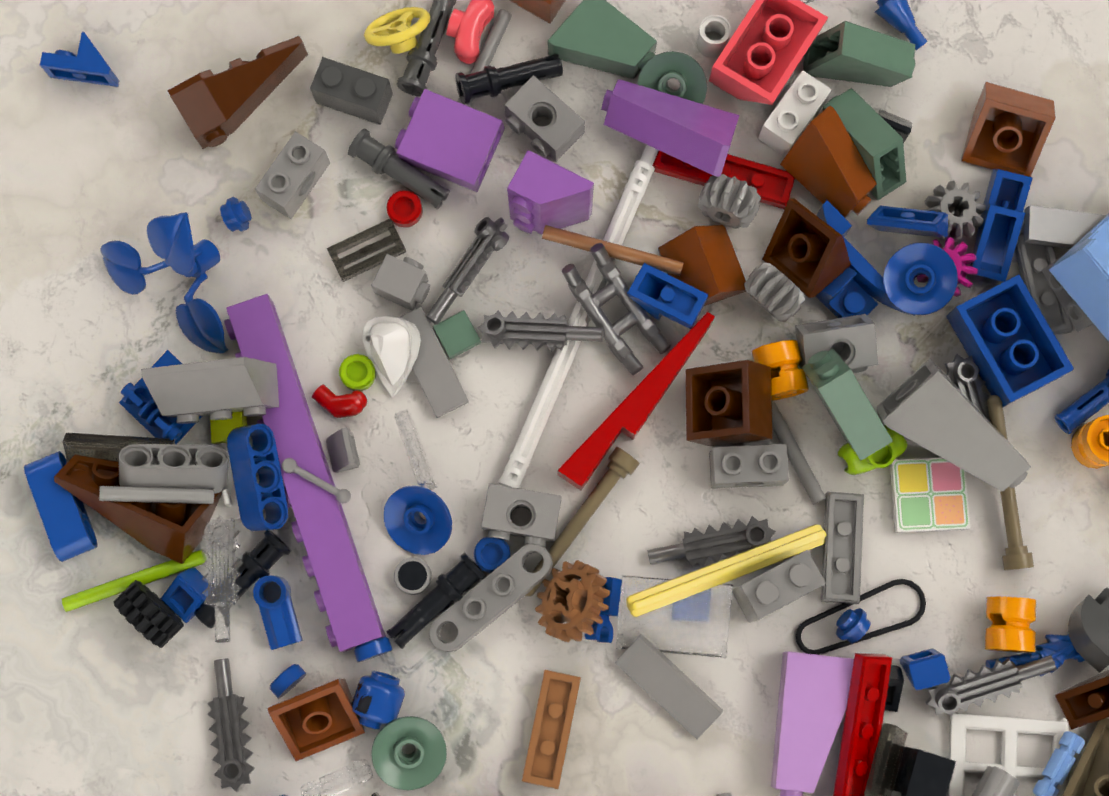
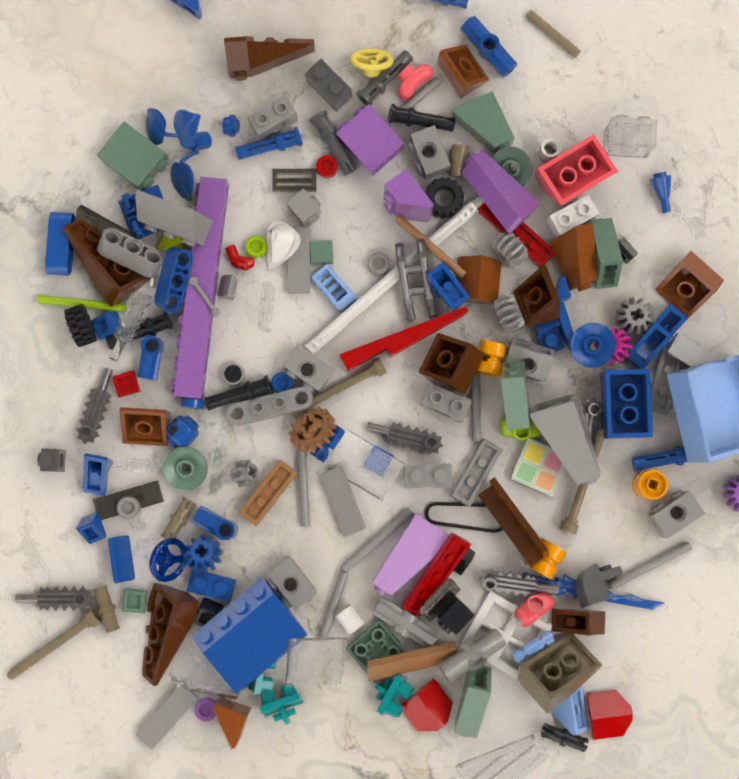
camera: 25 degrees right, 5 degrees up
light grey bar [99,486,214,504] -> none
blue tile [270,664,307,699] -> none
blue dish [383,485,452,555] -> none
flat silver piece [426,217,509,325] -> none
flat silver piece [477,310,604,352] -> none
light yellow axle [626,524,827,617] -> none
sand green slope [803,21,916,87] -> none
blue plate [836,608,871,643] -> none
blue slope [867,206,948,238] -> none
blue slope [899,648,950,690] -> none
none -> sand green brick [97,121,169,191]
none -> red tile [112,370,141,398]
none -> light grey gear [231,460,258,488]
none -> blue pin [235,127,303,160]
none -> light grey bar [297,439,310,527]
none -> light blue slope [311,263,357,313]
none -> light grey bar [341,508,414,573]
none -> light grey tile [368,253,390,276]
none -> black tyre [425,177,464,219]
none -> dark tan cone [449,144,470,178]
none -> reddish brown fence [478,477,550,568]
none -> coral piece [514,592,555,627]

